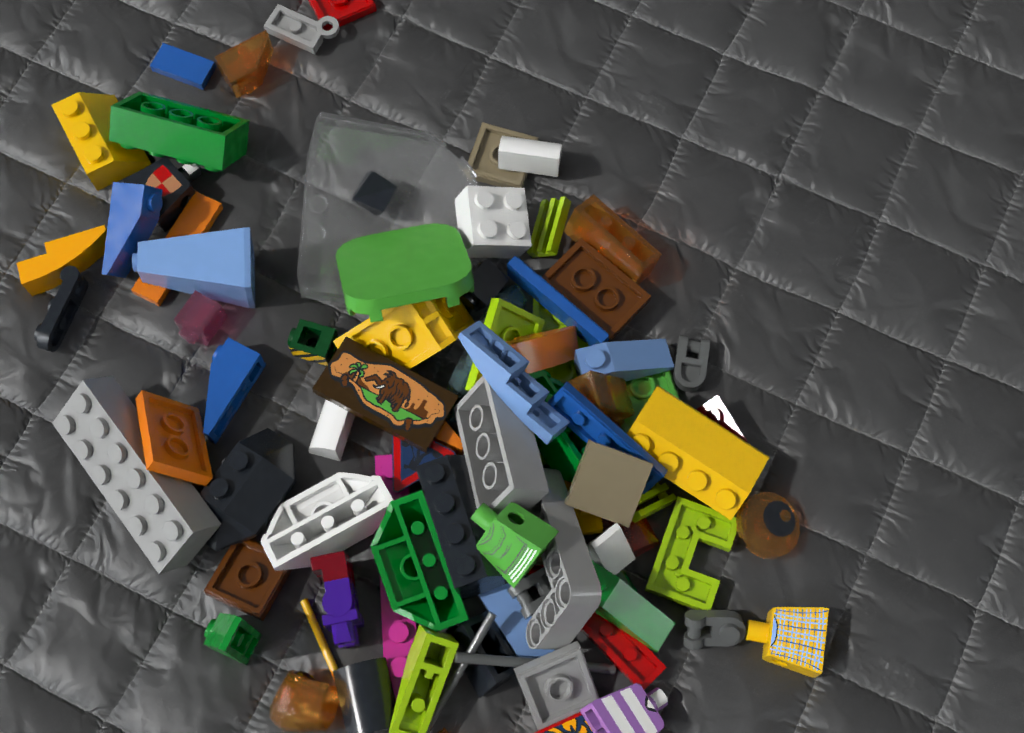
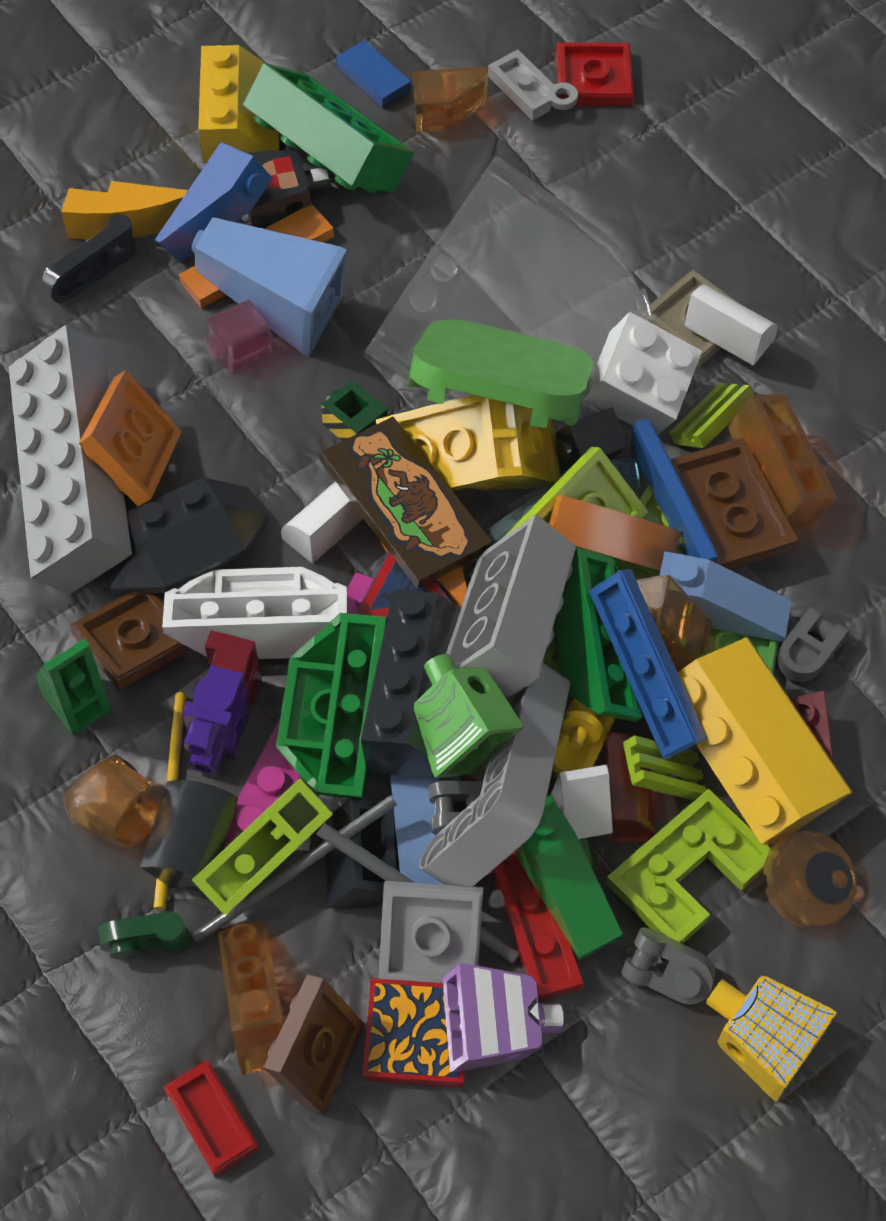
camera: 25 degrees right, 10 degrees down
blue slope [203,337,266,444] -> none
black slope [351,171,397,216] -> none
medium blue slope [458,320,570,445] -> none
dark tan tile [564,439,654,528] -> none

